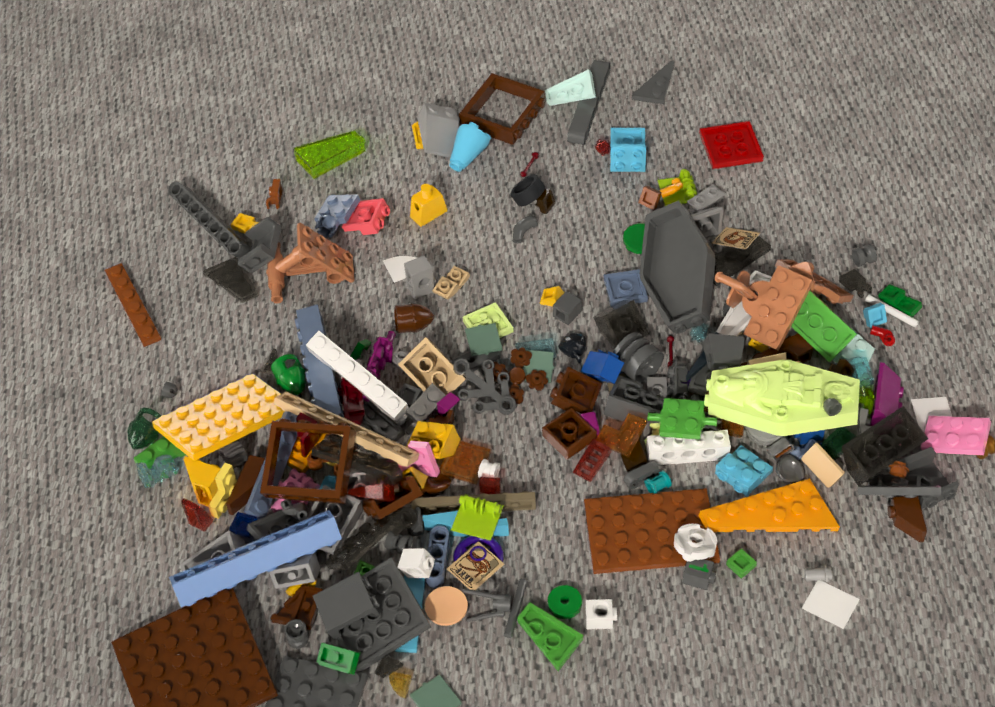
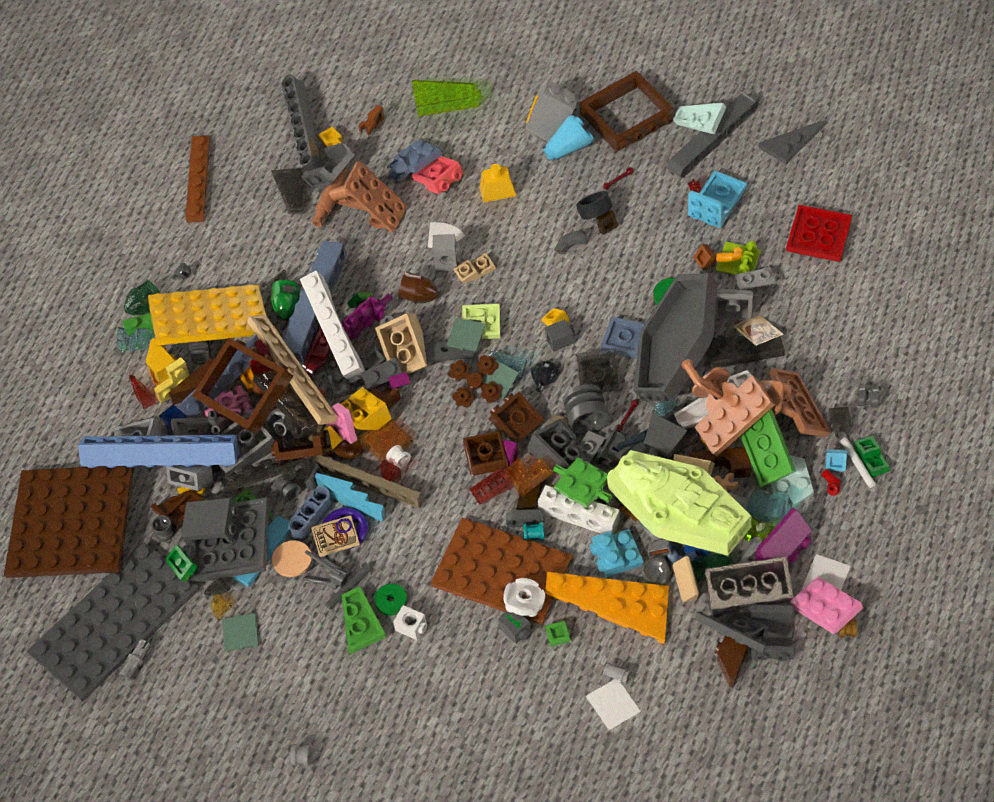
camera: 30 degrees right, 5 degrees up
clear red slope [348,483,395,502] -> none
white brick [397,548,435,578] -> none
lime hinge [451,494,504,541] -> none
dark grey plant [453,359,516,415] -> none
blue brick [581,350,624,384] -> none
dark grey hinge [823,398,842,416] -> none
dark brown tile [828,359,855,377] -> none
dark orange plate [889,461,909,477] -> none

